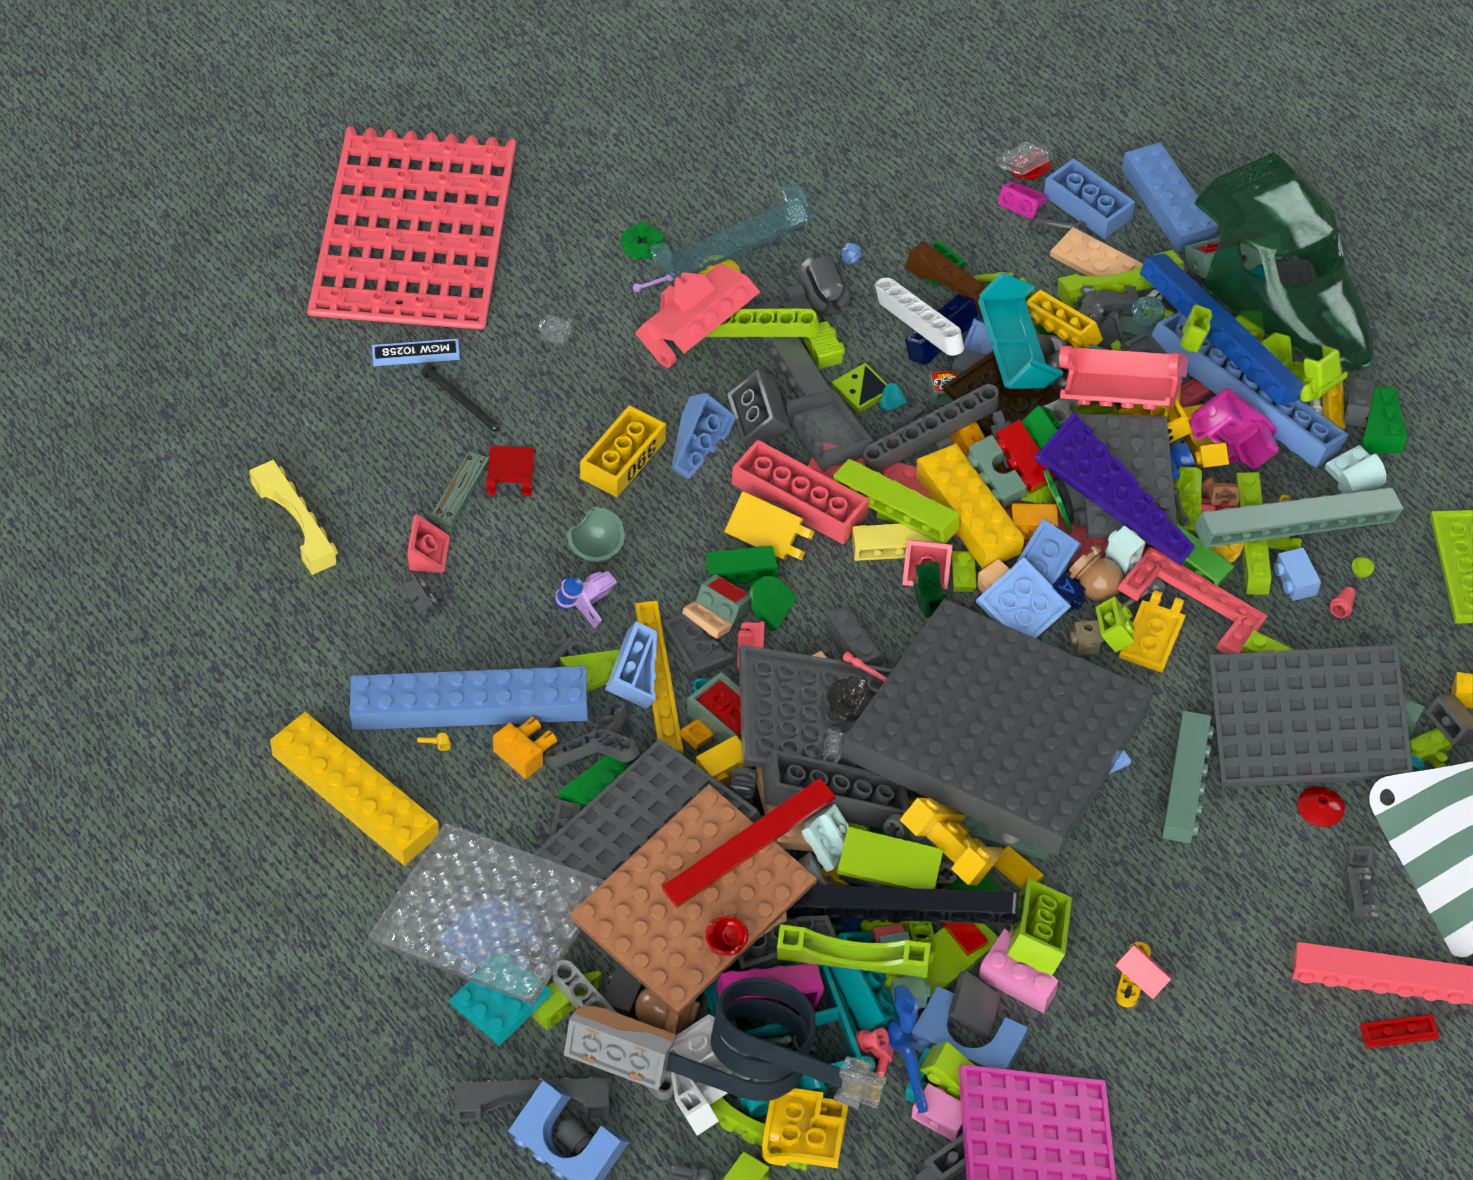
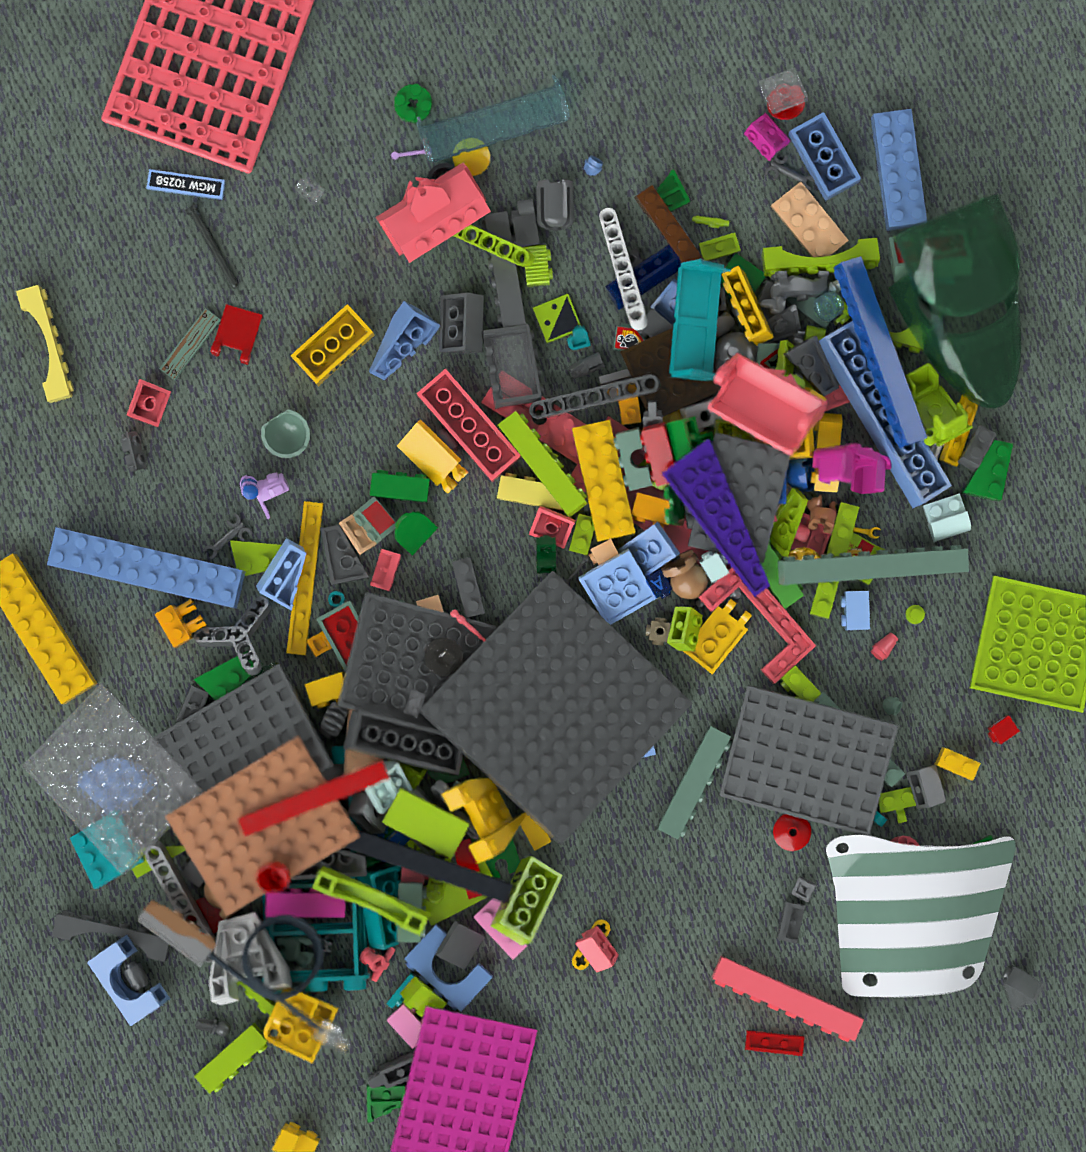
camera: 20 degrees right, 35 degrees up
yellow hand [417,733,451,751] -> none
blue animal [888,985,928,1113] -> none
dark grey hinge [1174,488,1190,526] -> none
lime brick [1180,304,1212,353] -> none

